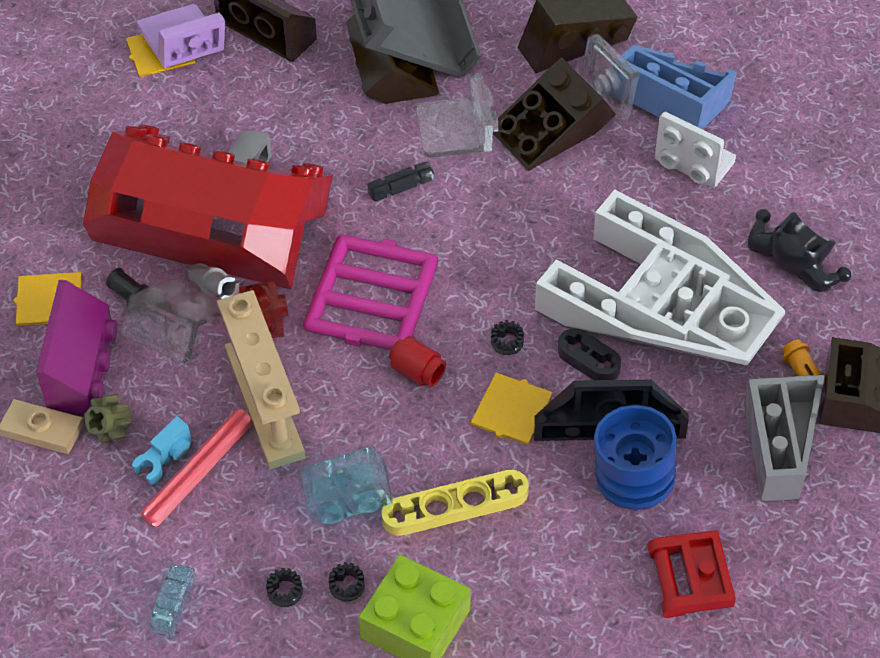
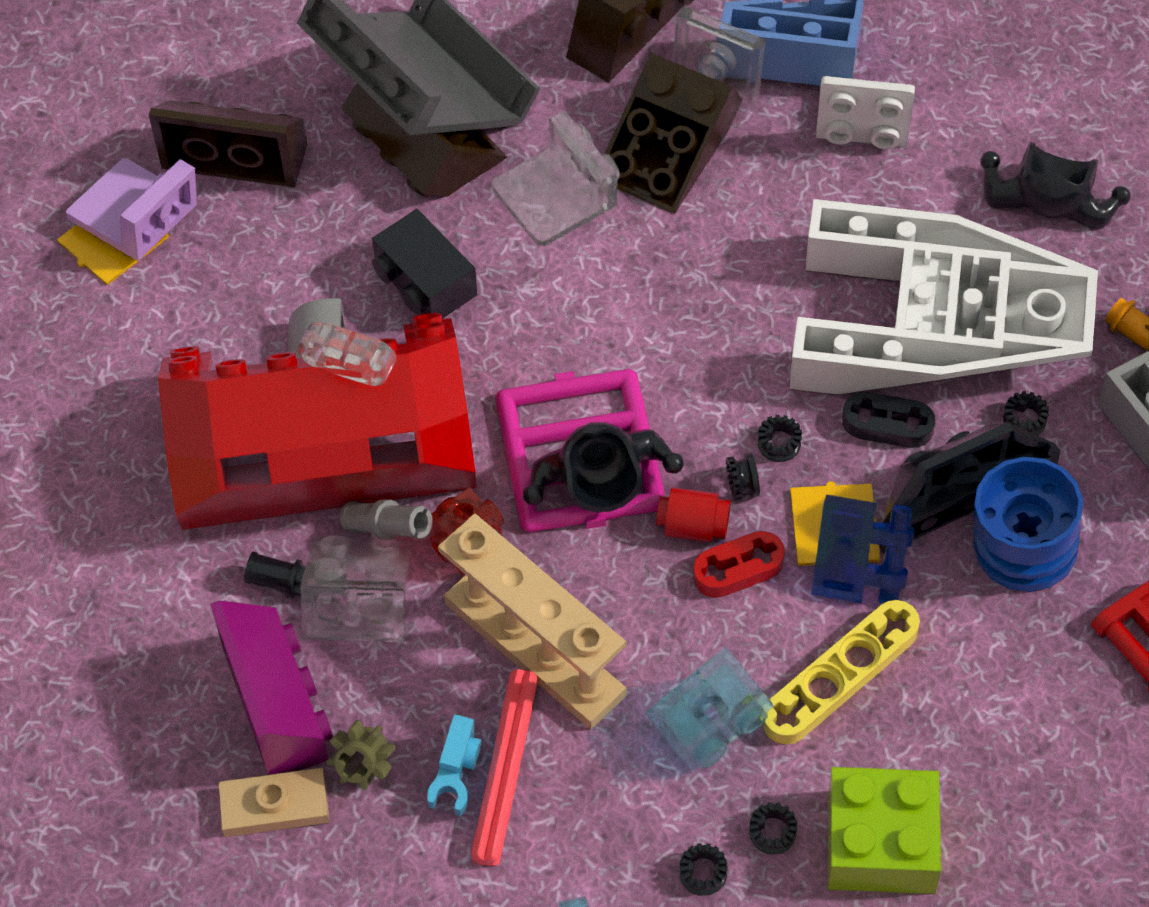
camera: 25 degrees left, 5 degrees up
yellow piece [13,272,82,326] -> none
black axle [367,161,434,201] -> none
none -> clear beam [298,322,397,386]
none -> black brick [372,209,478,319]
none -> black piece [523,422,684,513]
none -> red beam [693,531,785,598]
none -> black bush [726,453,760,501]
none -> clear blue plate [811,495,914,604]
none -> black bush [1003,391,1049,436]

